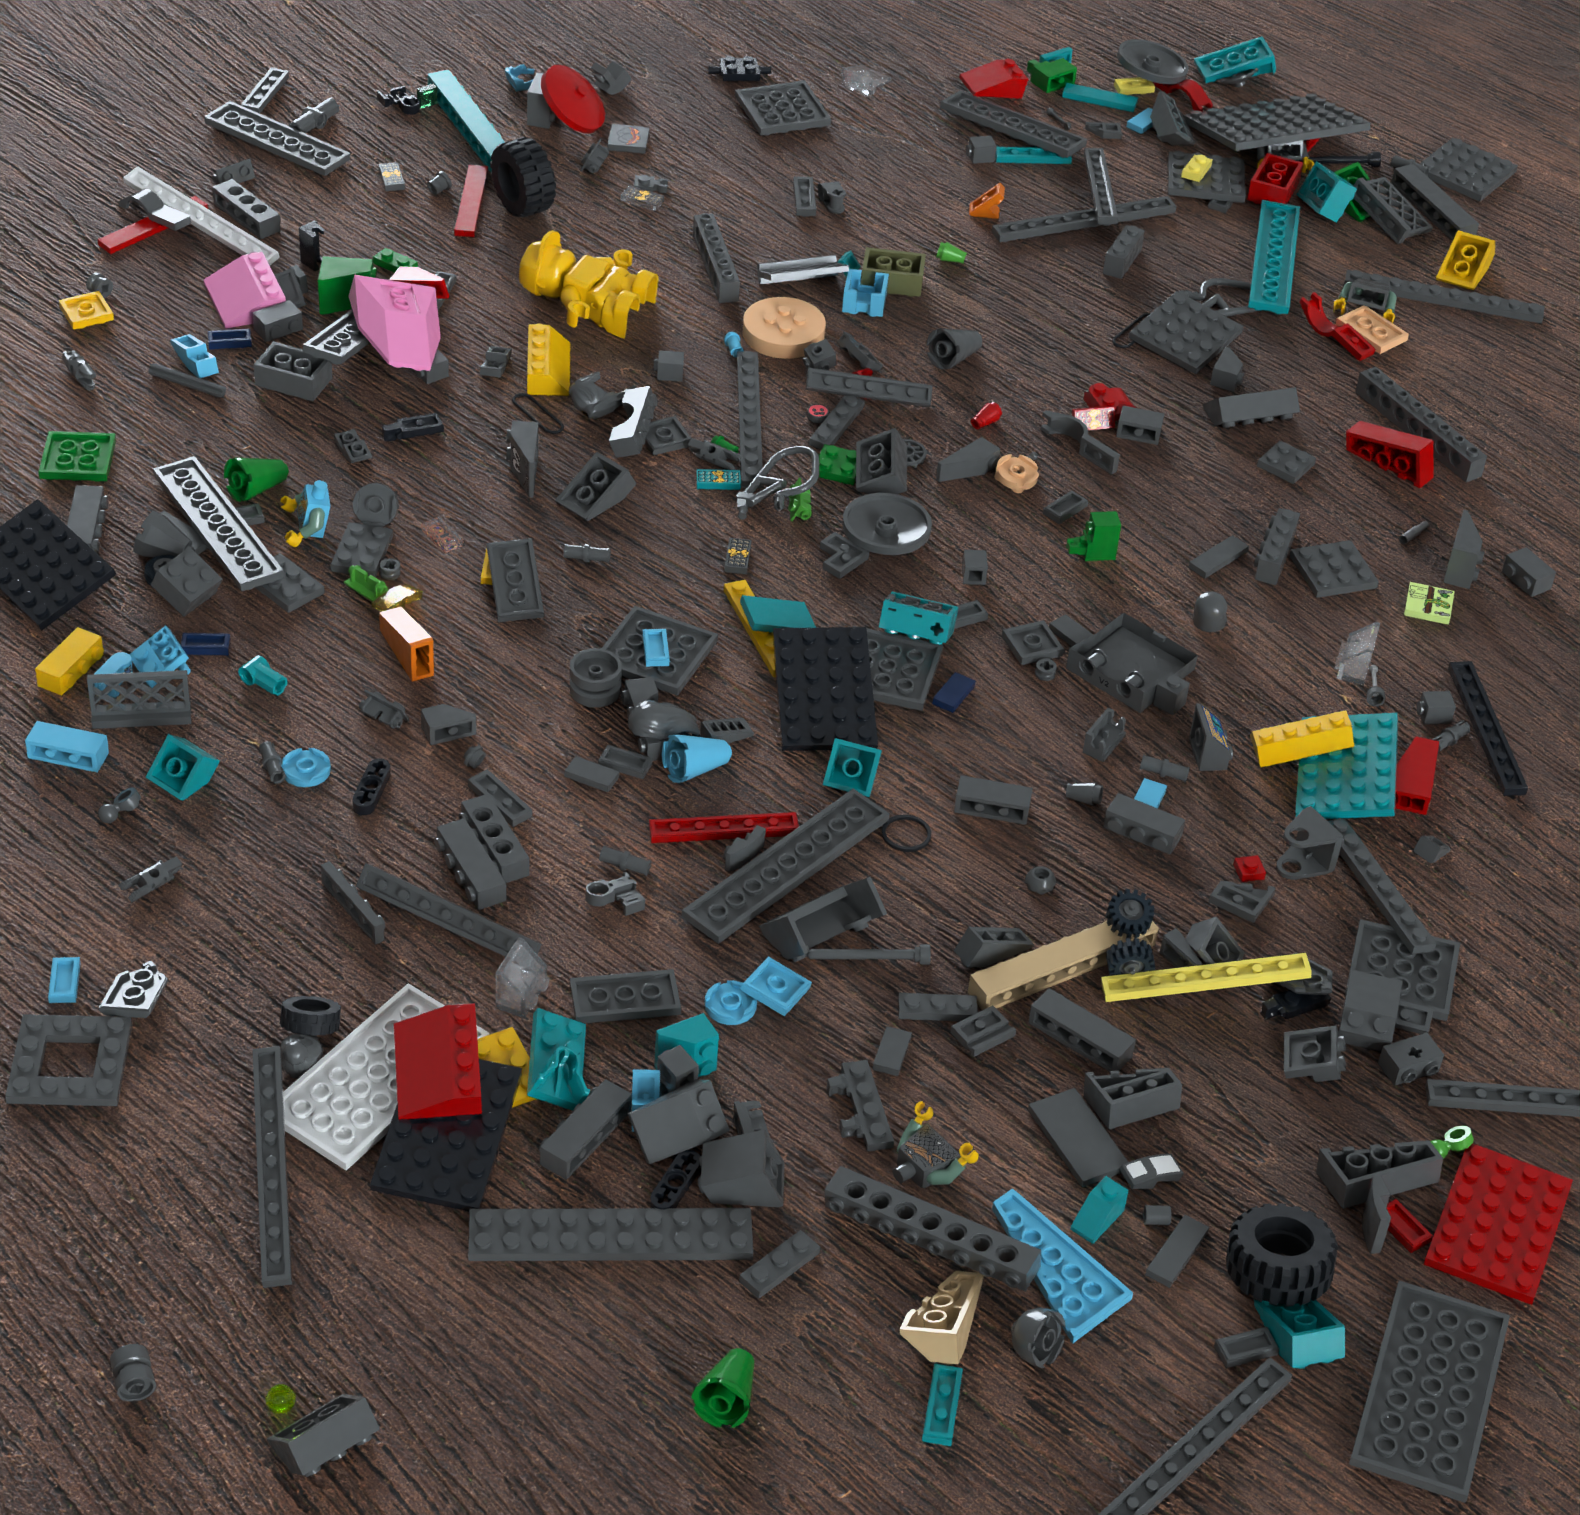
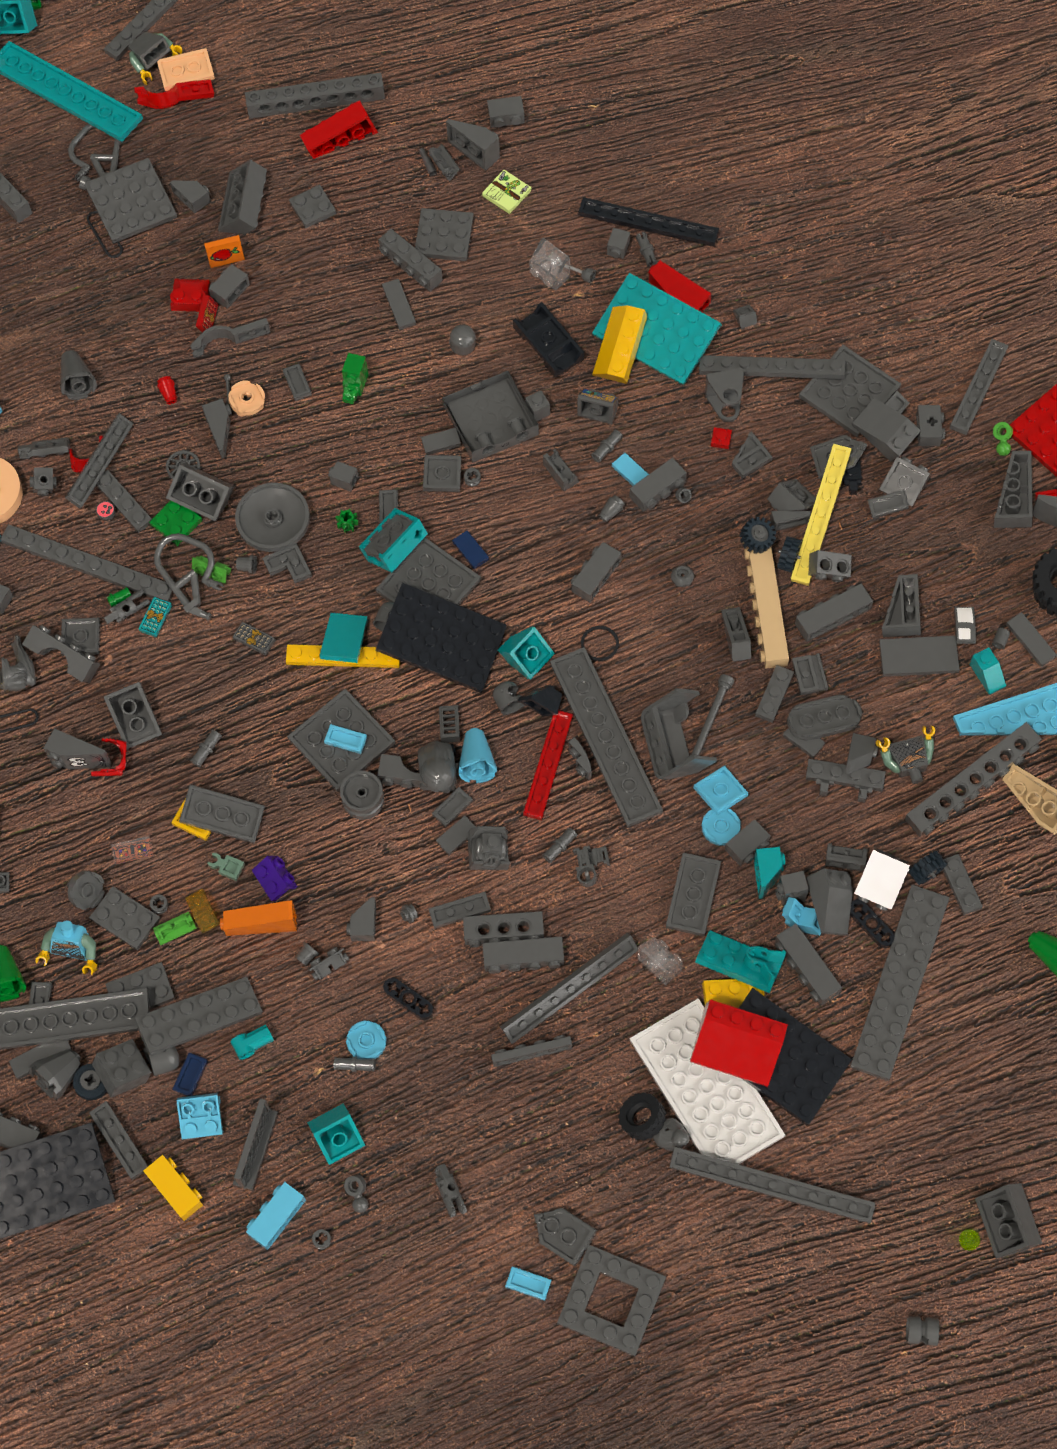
camera: 60 degrees left, 25 degrees up
medium azure leg [94,652,133,698] -> none
none -> dark grey plate [89,1101,148,1181]
none -> red helmet [91,738,126,776]
none -> dark grey plate [134,976,263,1056]
none -> dark grey helmet [144,1047,179,1076]
none -> orange tile [204,235,245,268]
none -> sand green plate [207,853,245,882]
none -> dark grey piece [236,555,258,574]
none -> dark purple bracket [252,856,297,901]
none -> dark grey piece [295,941,319,966]
none -> dark grey bush [312,1229,331,1249]
none -> green gear [336,509,359,533]
none -> dark grey hinge [429,144,460,182]
none -> dark grey brick [467,826,510,870]
none -> dark grey helmet [492,681,525,715]
none -> black piece [513,302,584,378]
none -> black slope [518,685,562,717]
none -> dark grey hinge [675,488,692,503]
none -> dark grey brick [725,819,771,867]
none -> dark grey tile [787,695,862,740]
none -> dark grey brick [808,550,852,582]
none -> dark grey slope [845,733,878,774]
none -> dark grey tile [868,490,909,519]
none -> black wheel [909,851,947,885]

